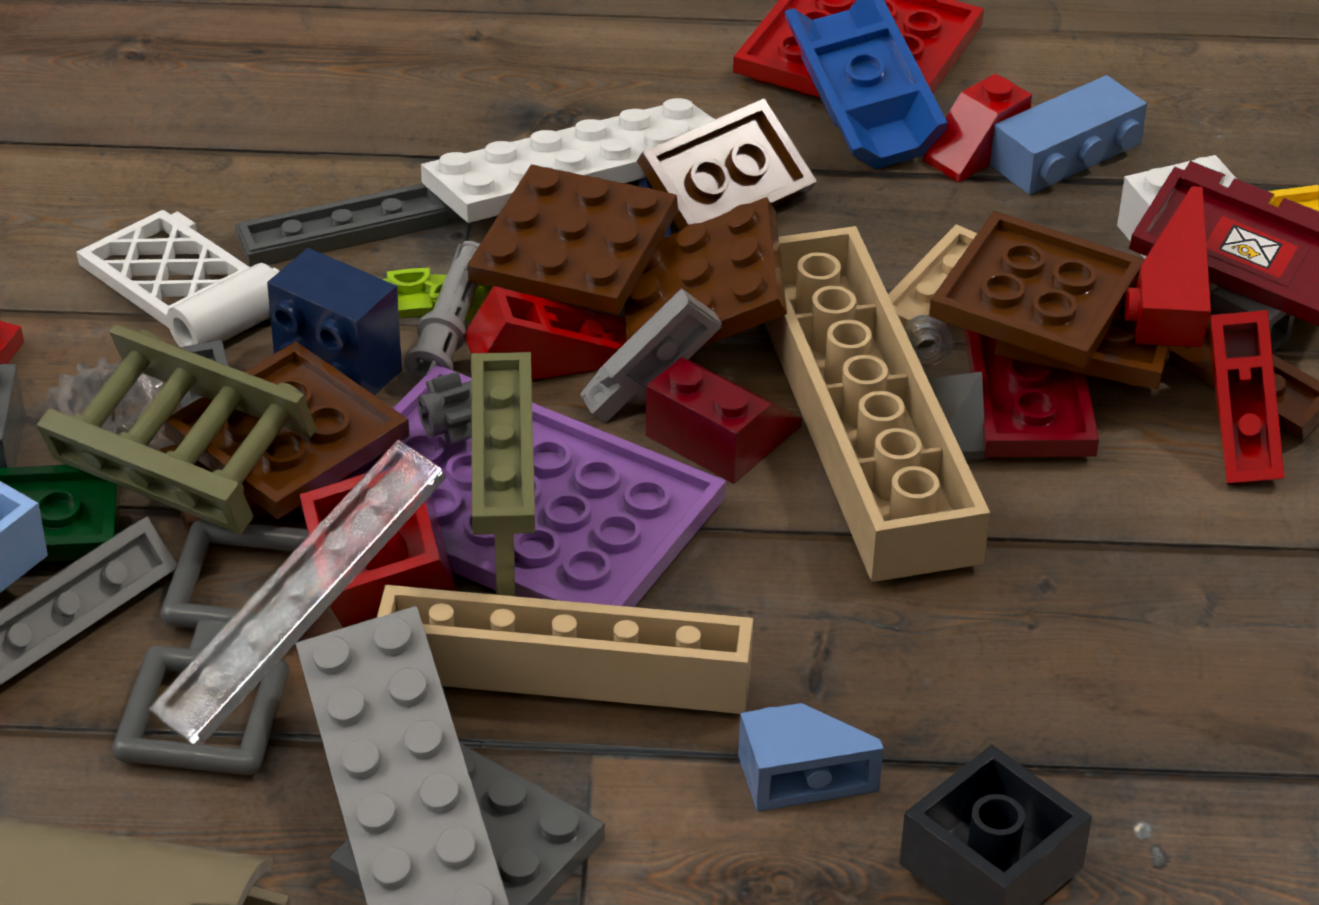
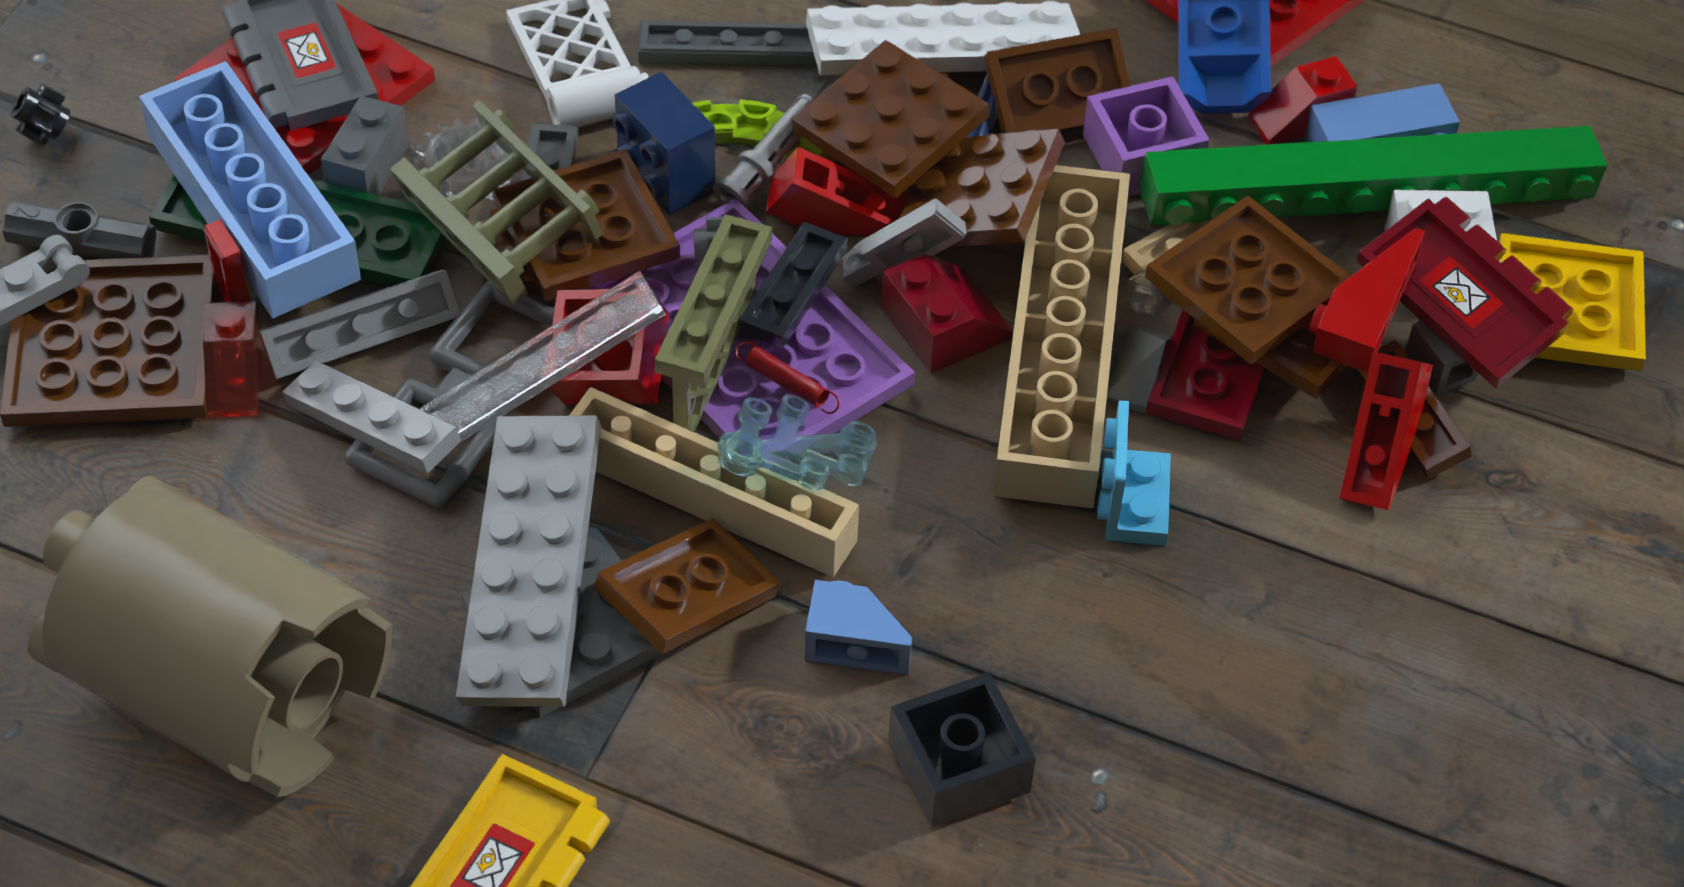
camera: 20 degrees right, 10 degrees up
none -> light grey plate [282,361,461,474]
none -> reddish brown plate [594,518,781,654]
none -> clear light blue plant [717,395,877,490]
none -> red piece [735,341,840,414]
none -> black plate [739,222,847,350]
none -> medium lavender brick [1083,76,1209,196]
none -> medium azure bracket [1097,400,1171,546]
none -> green brick [1138,126,1608,226]

